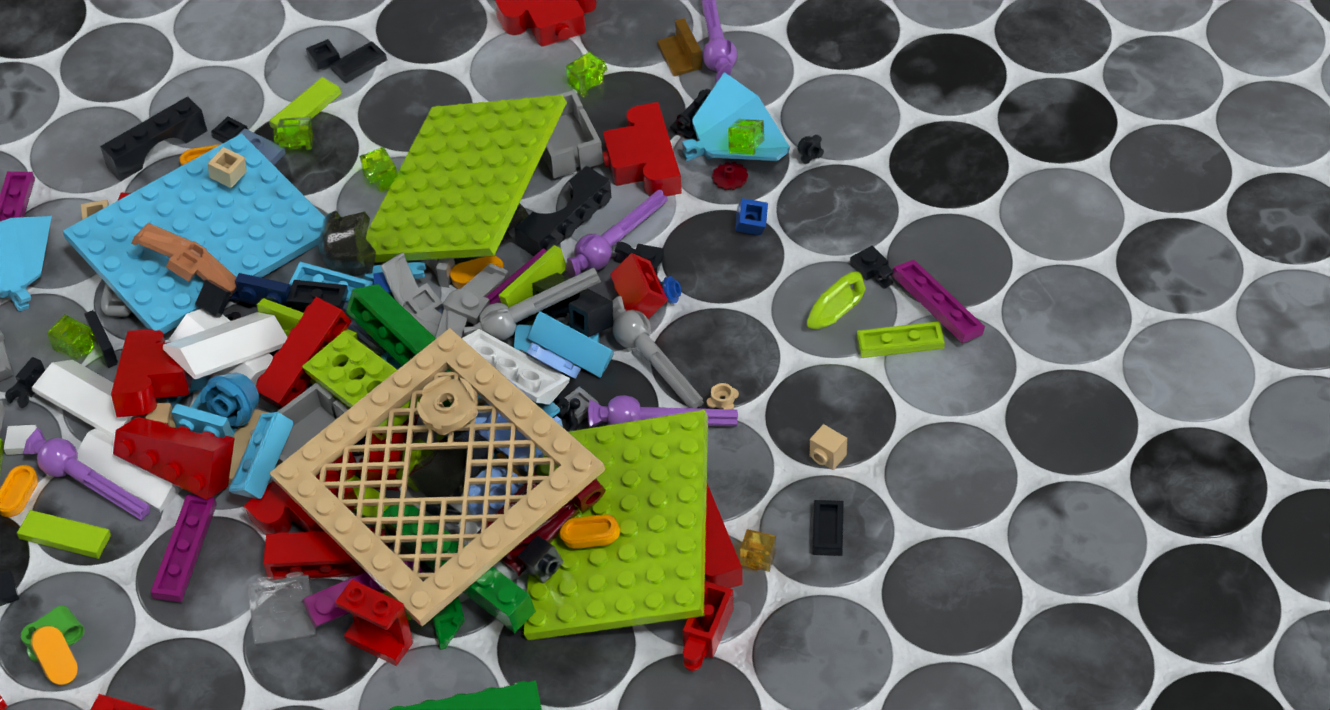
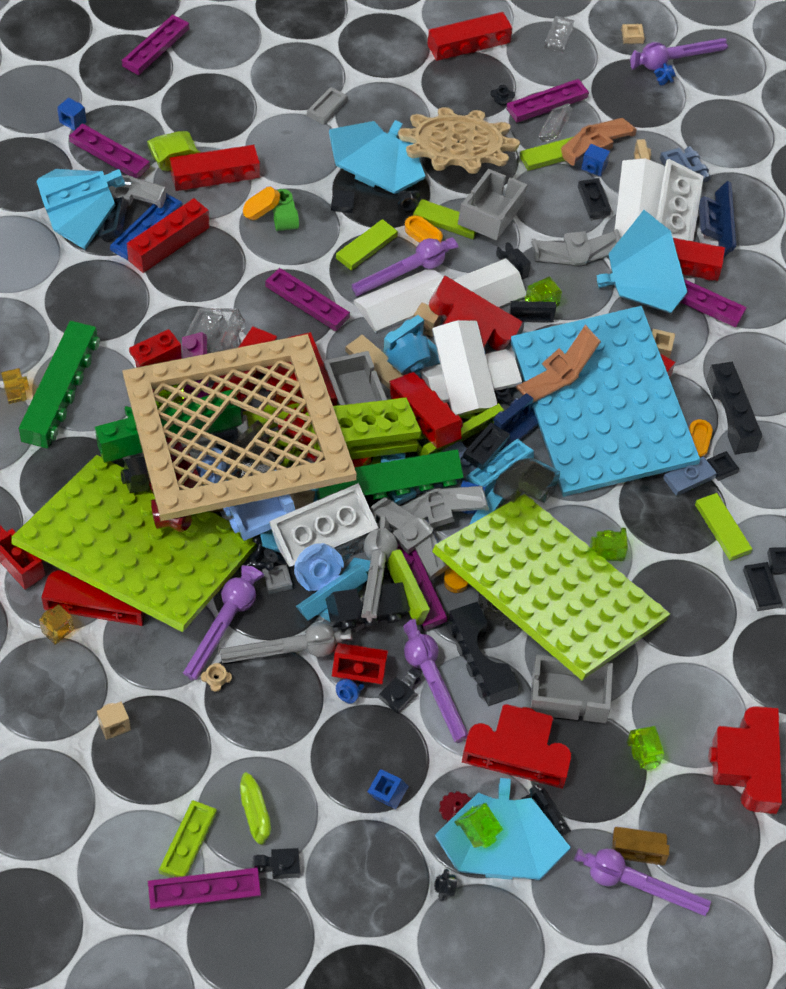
camera: 110 degrees right, 5 degrees up
white tile [4,425,37,455] -> none
red wedge [113,417,235,500] -> none
black tile [195,280,232,317] -> none
tan plate [208,147,247,188] -> none
medium azure slope [229,412,294,499] -> none
clear neon green brick [273,117,314,150] -> none
tan plate [417,376,478,435] -> none
light orange tile [560,514,620,549] -> none
black tile [812,500,844,556] -> none

